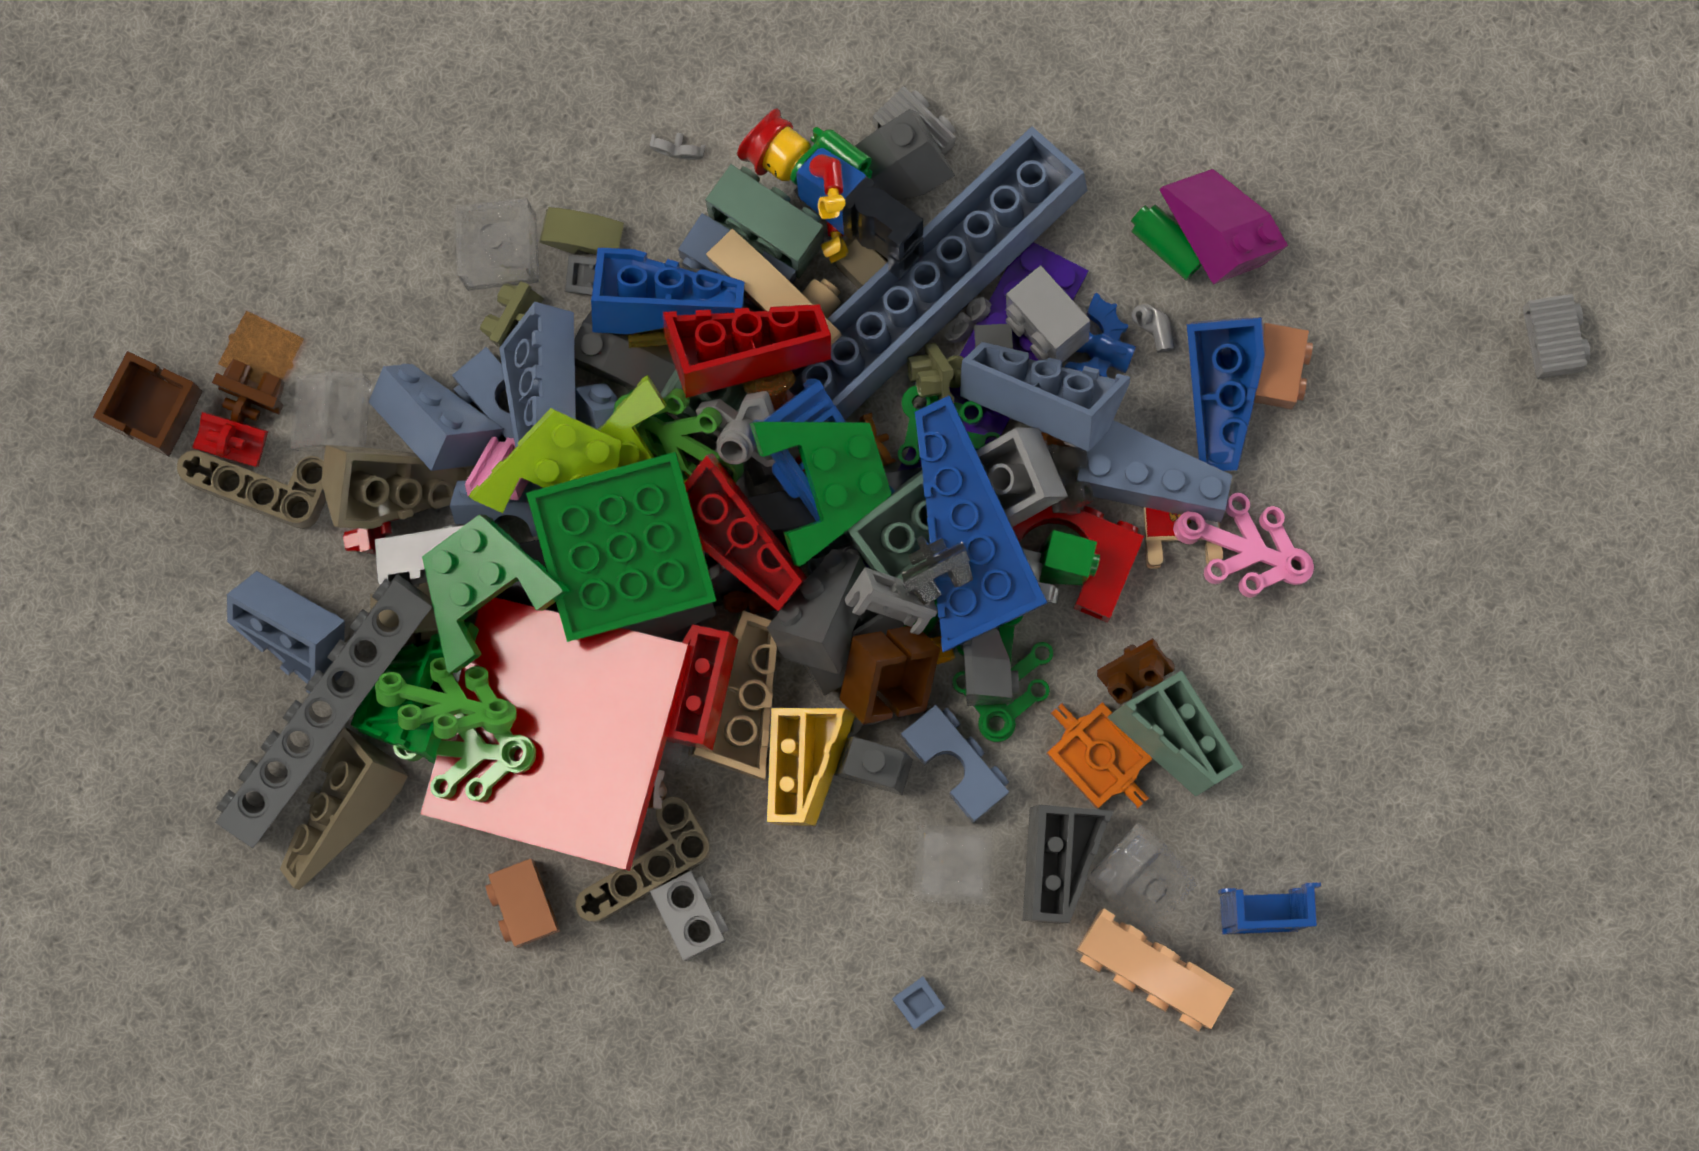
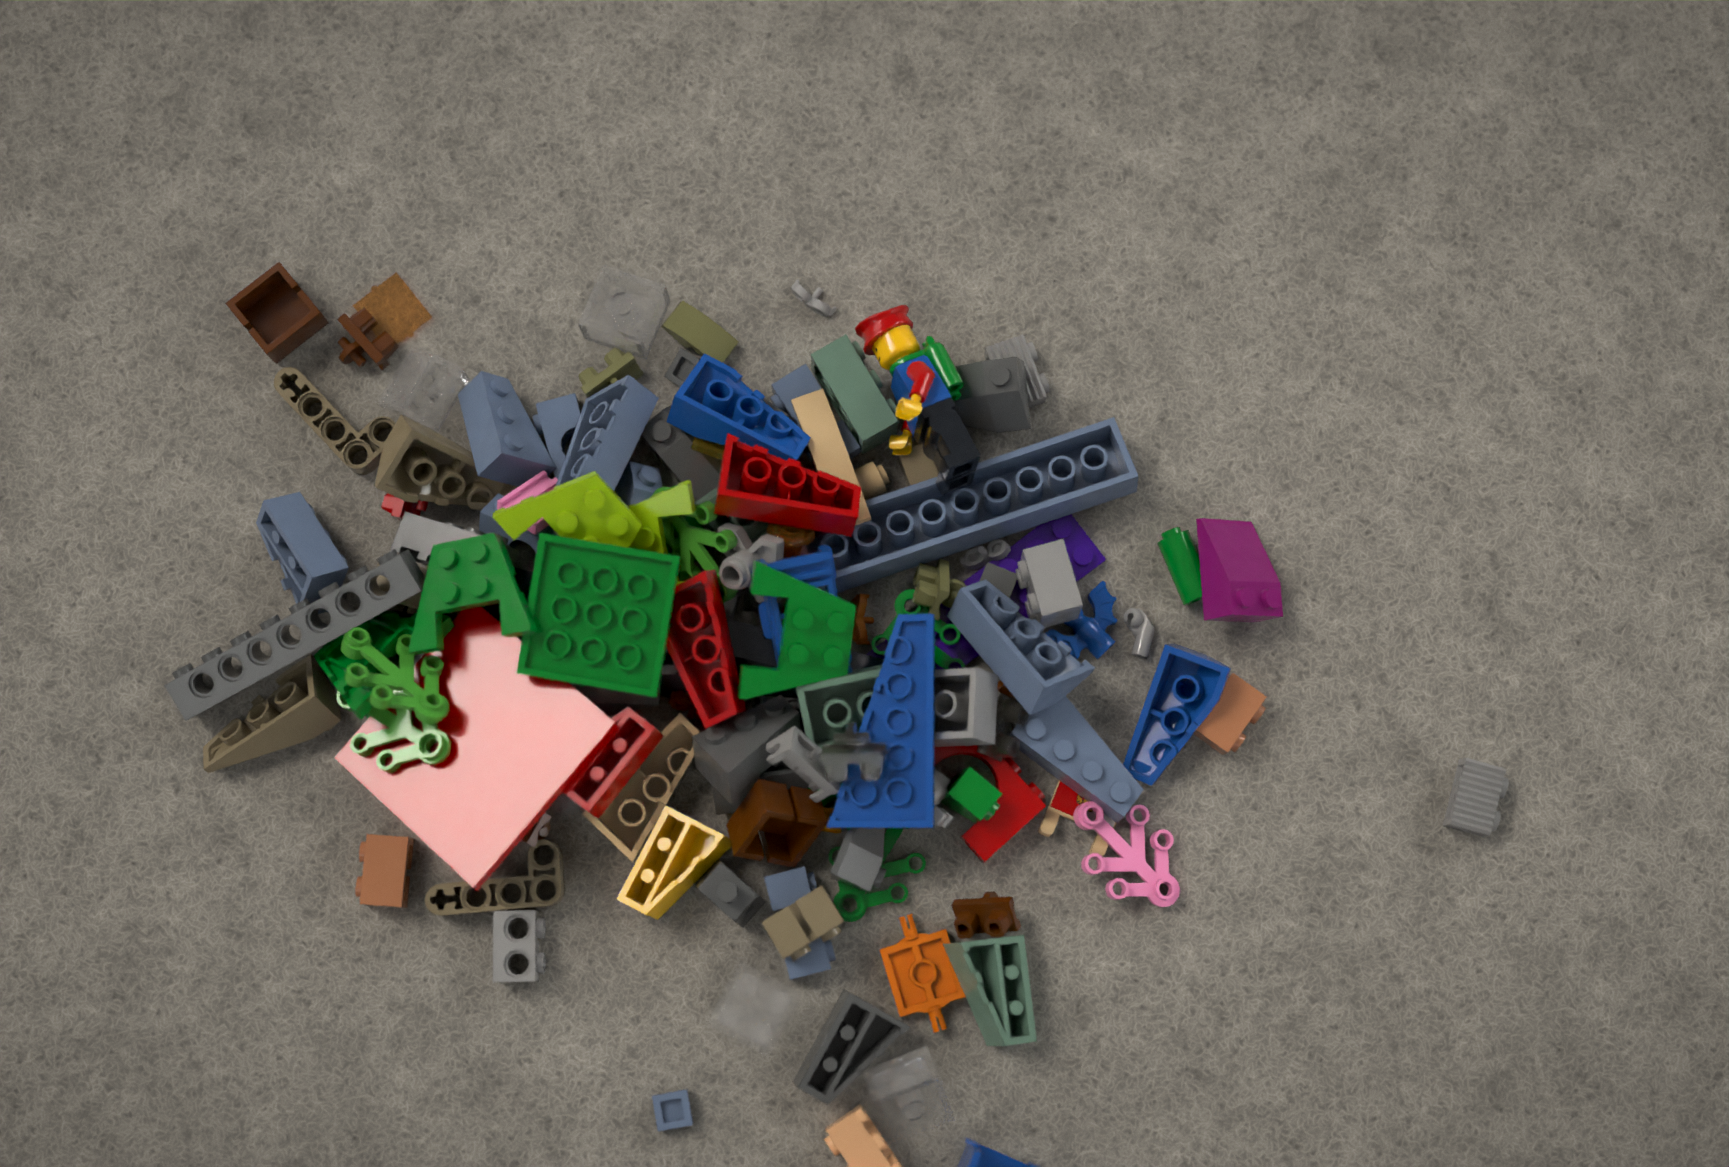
camera: 20 degrees right, 0 degrees up
red hips [192,412,268,467] -> none
none -> dark tan piece [761,885,844,961]

